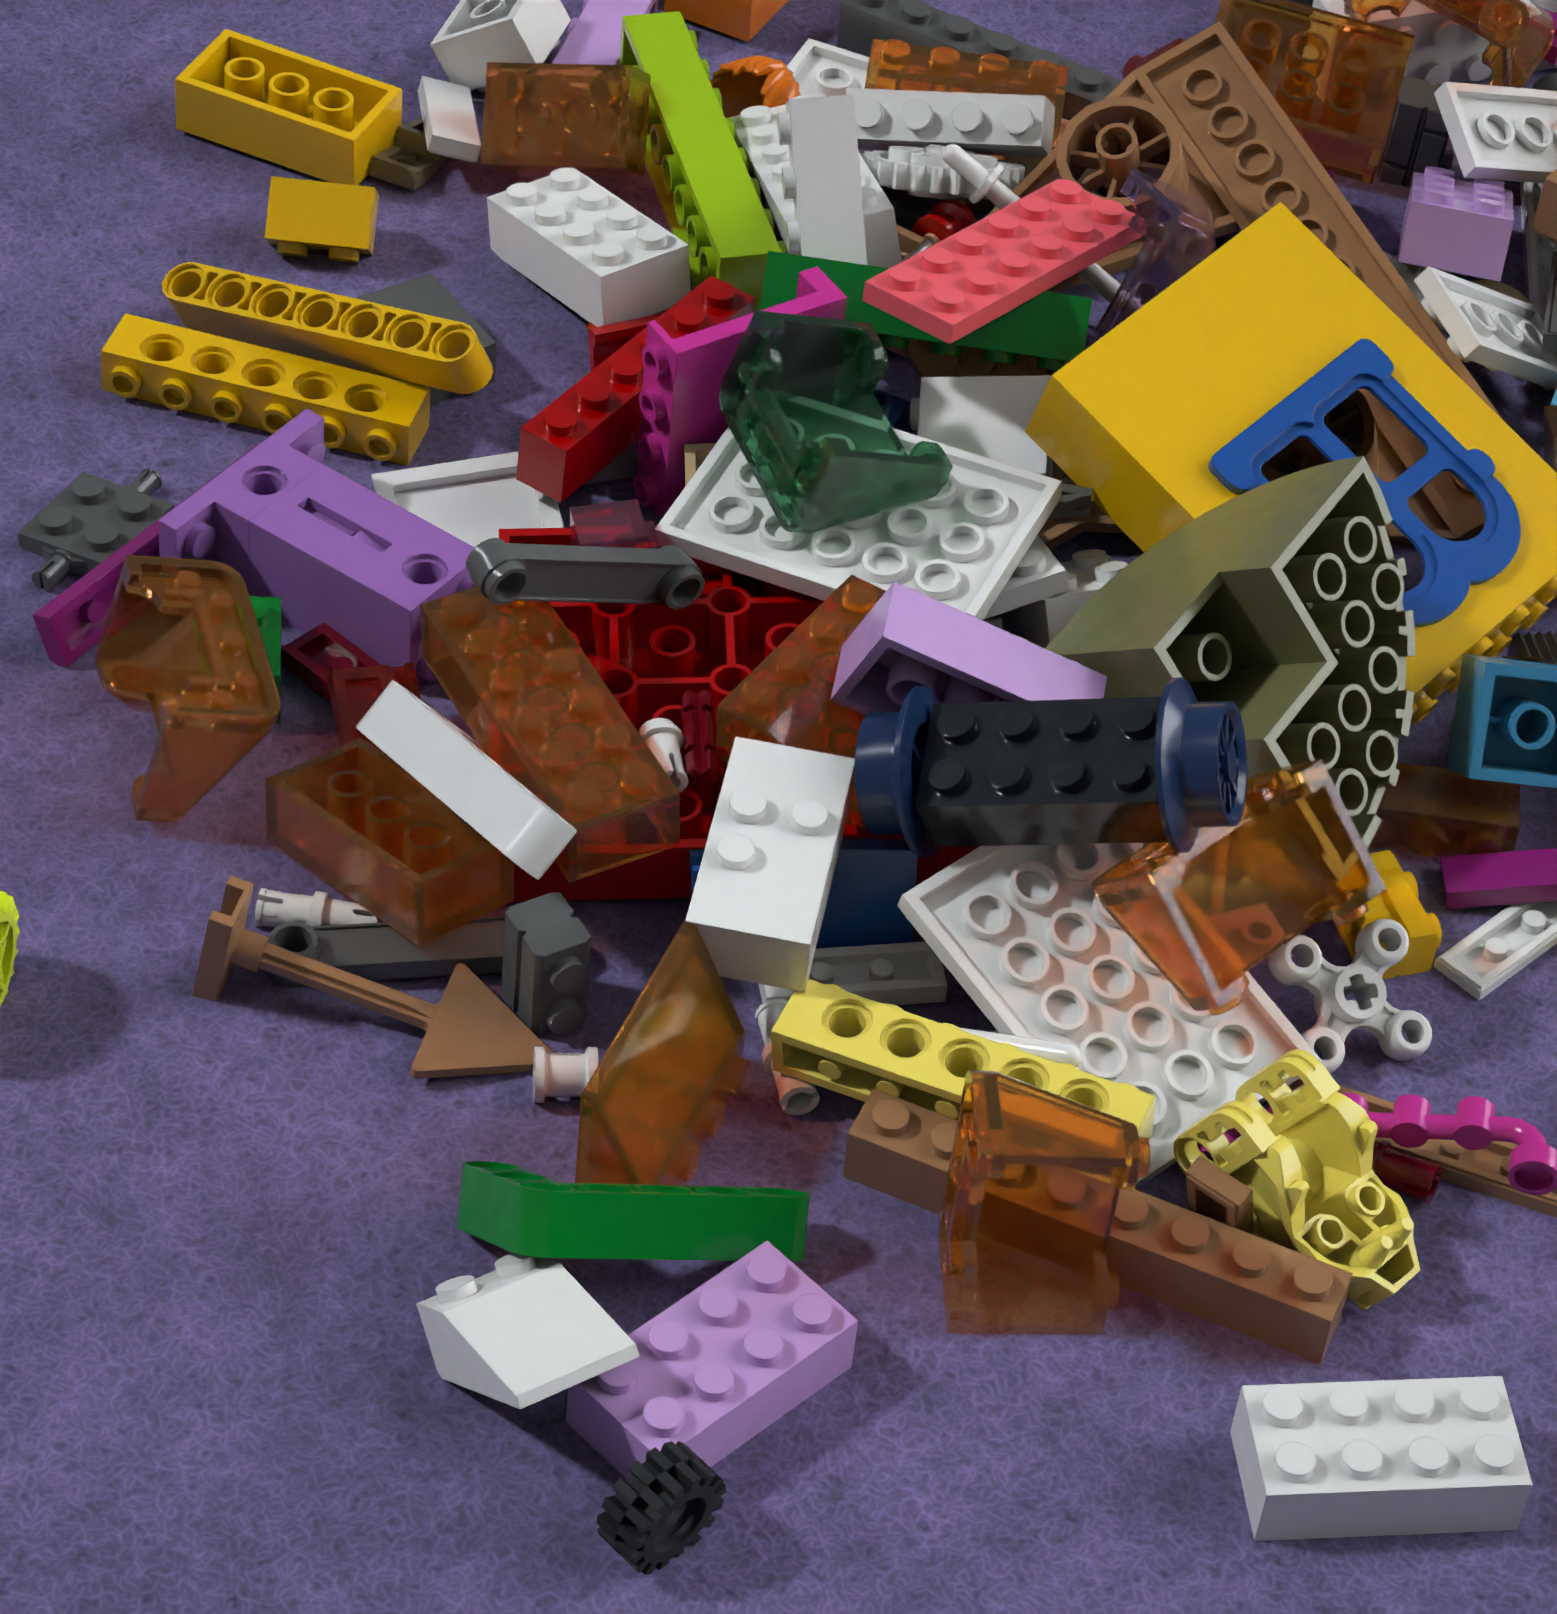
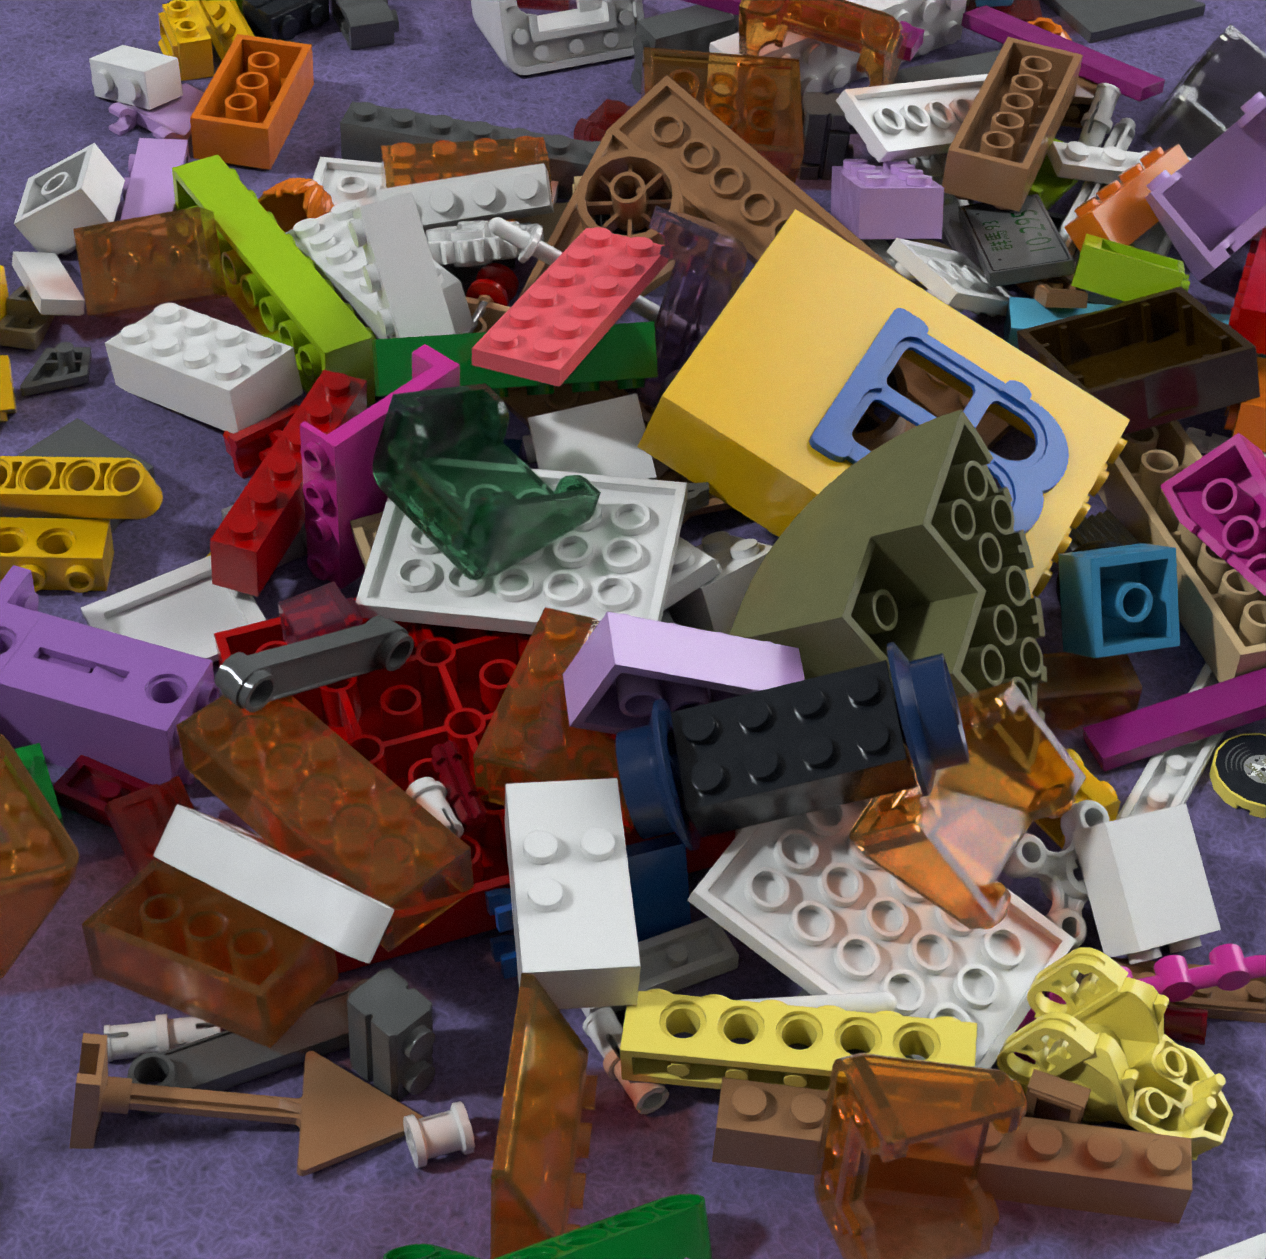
camera: 15 degrees left, 0 degrees up
none -> dark grey piece [20,342,92,396]
none -> white brick [1071,804,1221,964]

